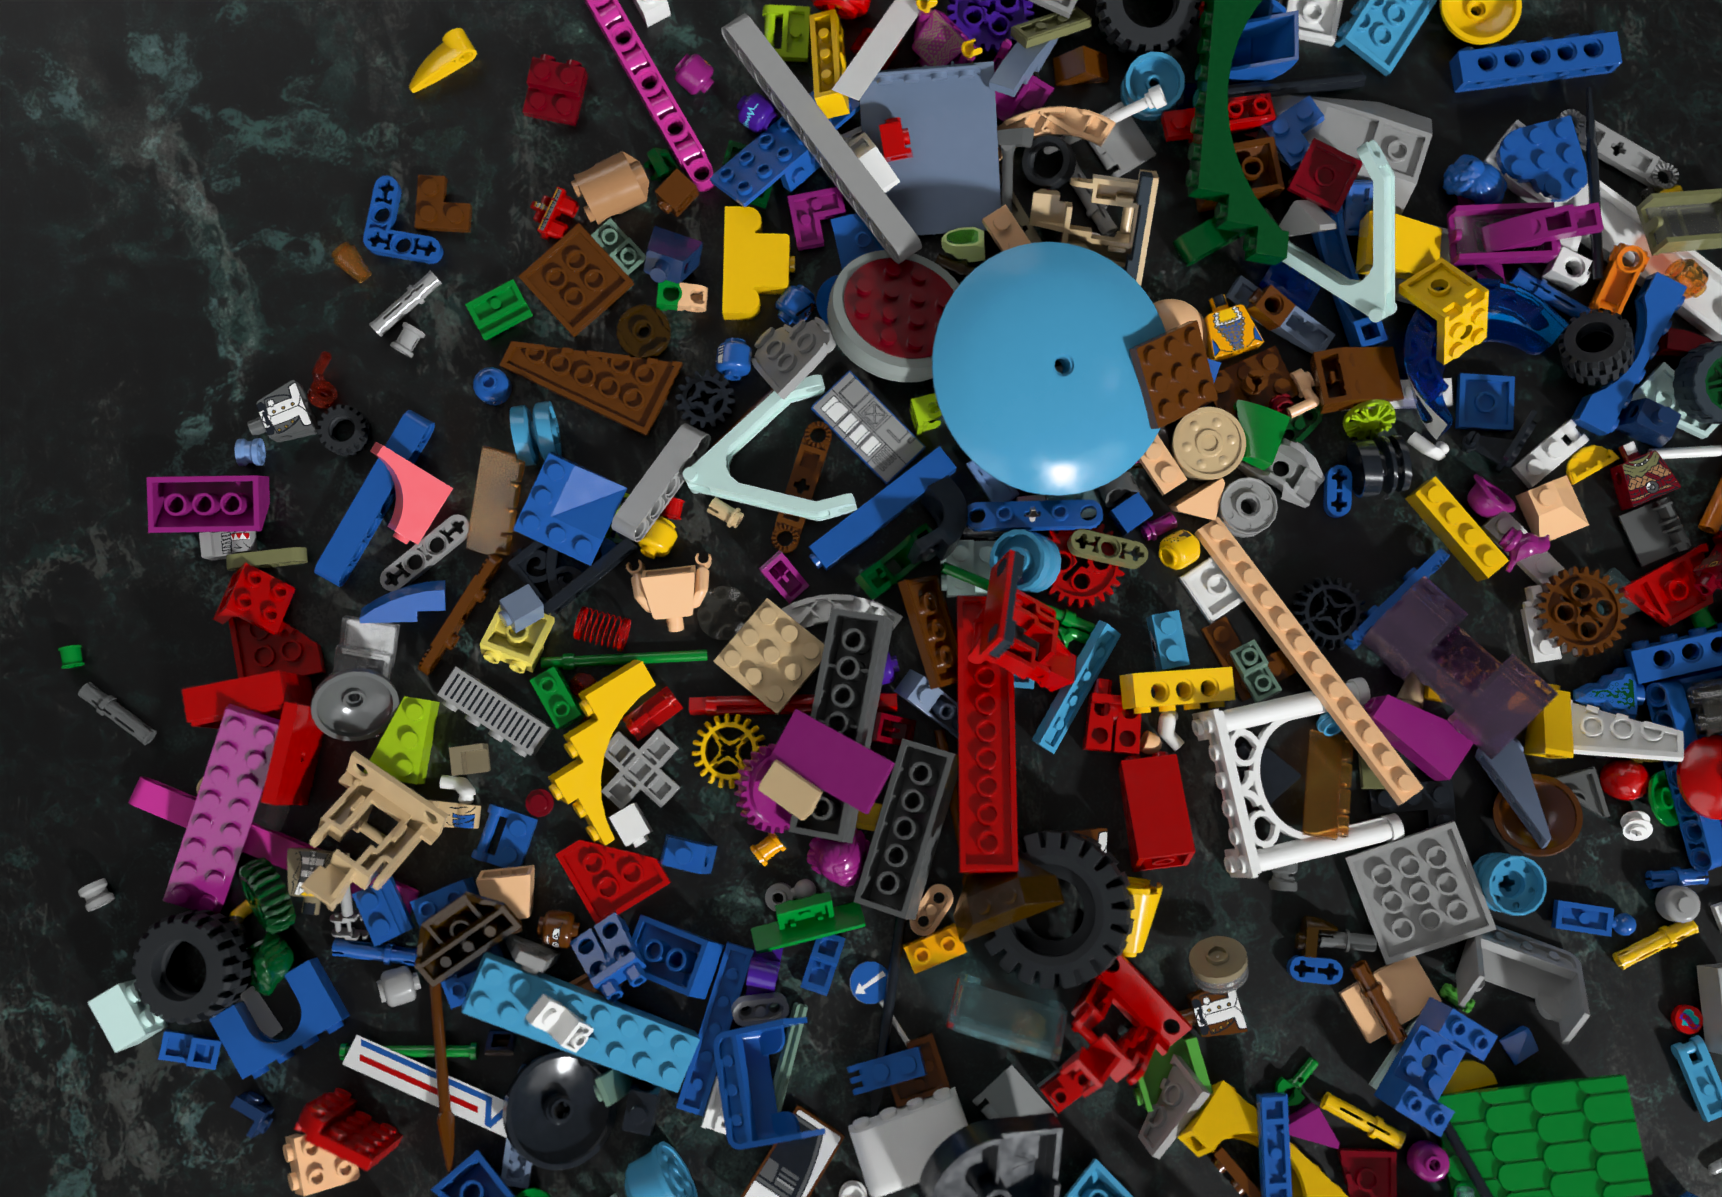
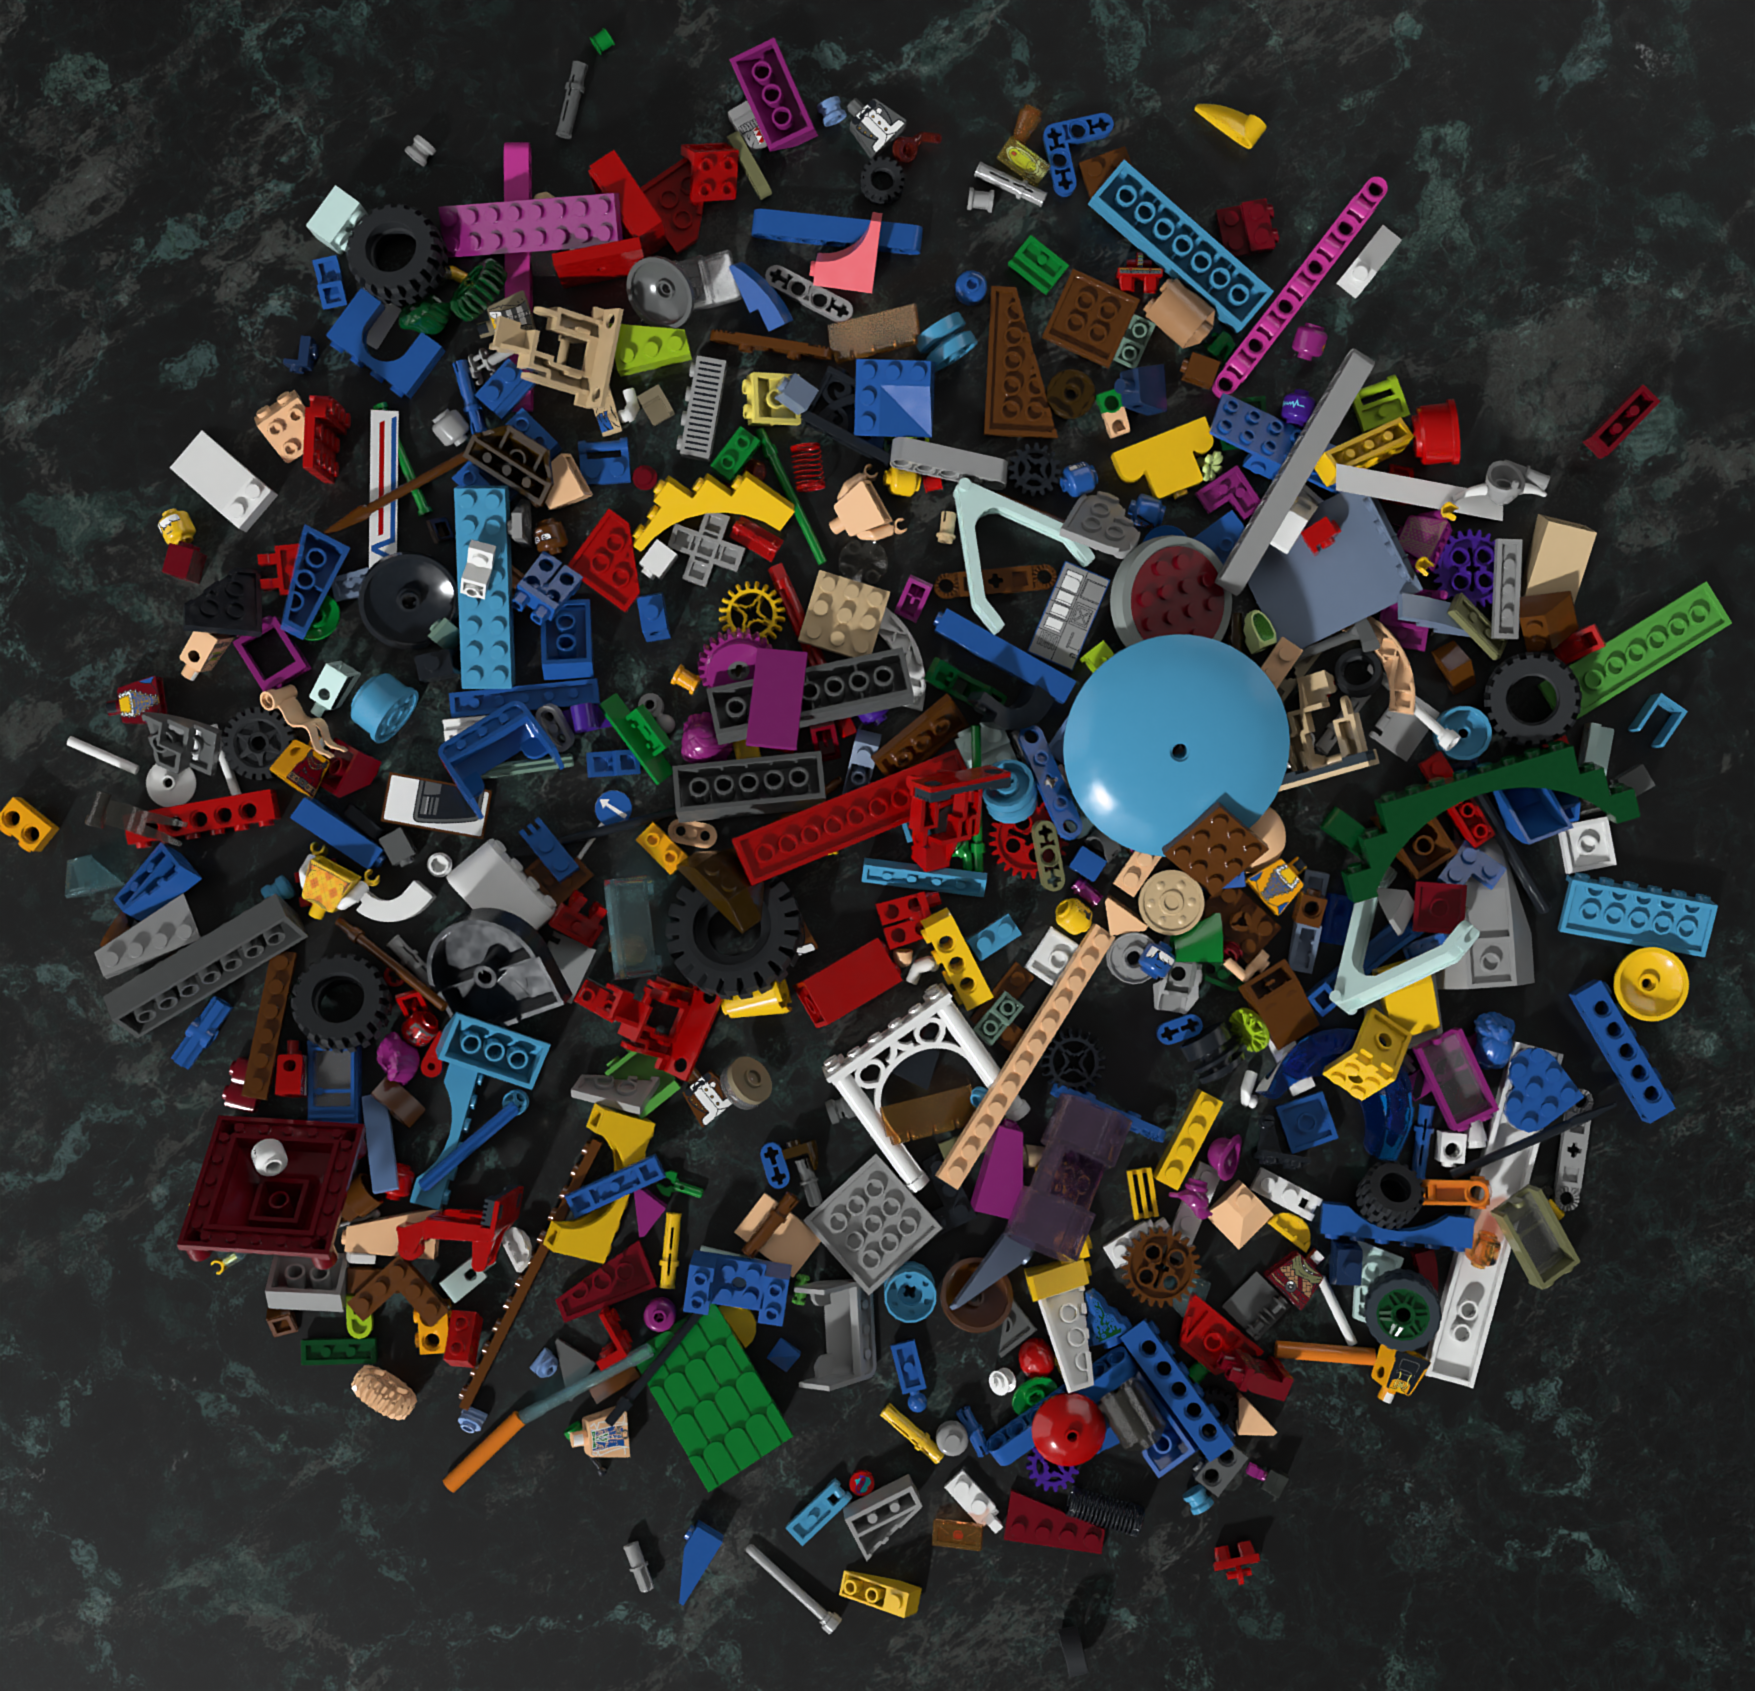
camera: 65 degrees right, 5 degrees up
tan slope [758,760,823,820] -> none
magenta slope [1481,202,1604,253] -> none
none -> red plate [548,889,608,948]
none -> clear yellow tile [997,136,1051,187]
none -> dark azure brick [1088,160,1274,334]
none -> yellow tile [1126,1167,1159,1220]
none -> blue head [1138,941,1176,980]
none -> yellowish green plant [1197,451,1223,482]

